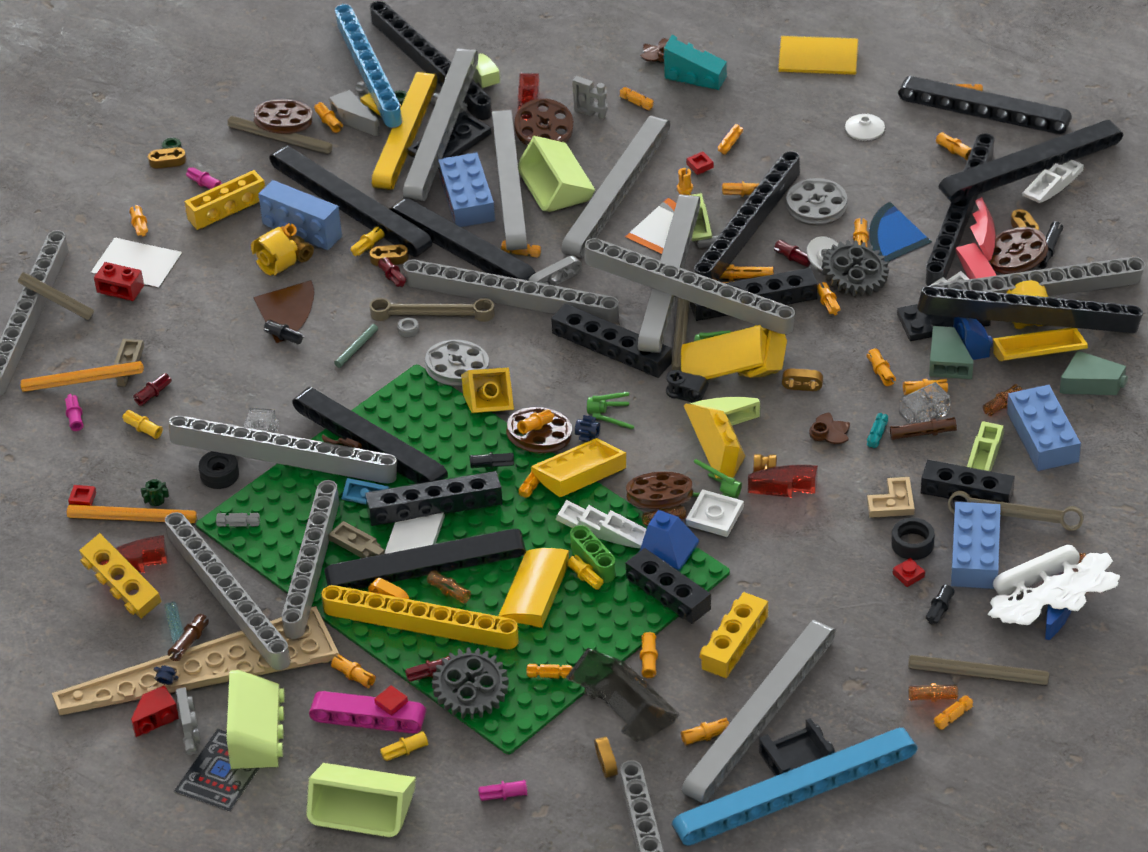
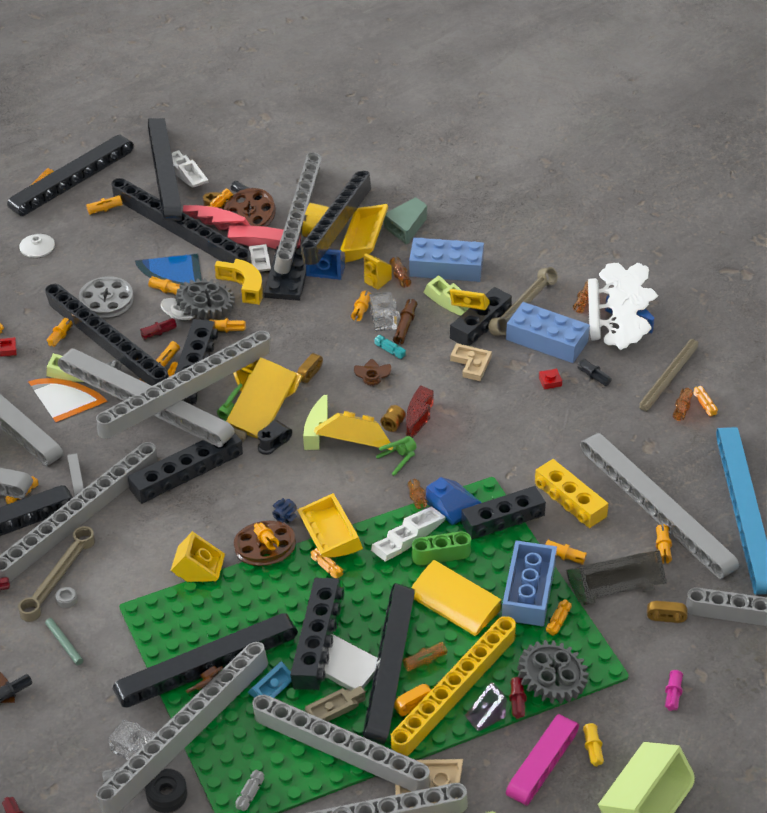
camera: 70 degrees left, 0 degrees up
light orange pin [331,654,376,689] -> none
red tile [374,685,408,716] -> none
light grey wedge [425,340,489,386] -> none
black axle [470,452,515,469] -> none
yellow axle [567,555,604,589] -> none
bright green plant [587,392,634,429] -> none
reddish brown wedge [626,472,693,509] -> none
light orange pin [677,168,693,195] -> none
white plate [686,489,744,537] -> none
black panel [759,718,835,776] -> none
light orange pin [867,348,896,386] -> none
black tyre [891,518,935,560] -> none
sand green slope [929,326,973,379] -> none
none -> light orange axle [207,188,233,208]
none -> yellow arch [215,259,263,305]
none -> yellow slope [364,253,392,290]
none -> yellow slope [449,289,490,310]
none -> slope [465,682,507,731]
none -> medium blue brick [502,541,557,626]

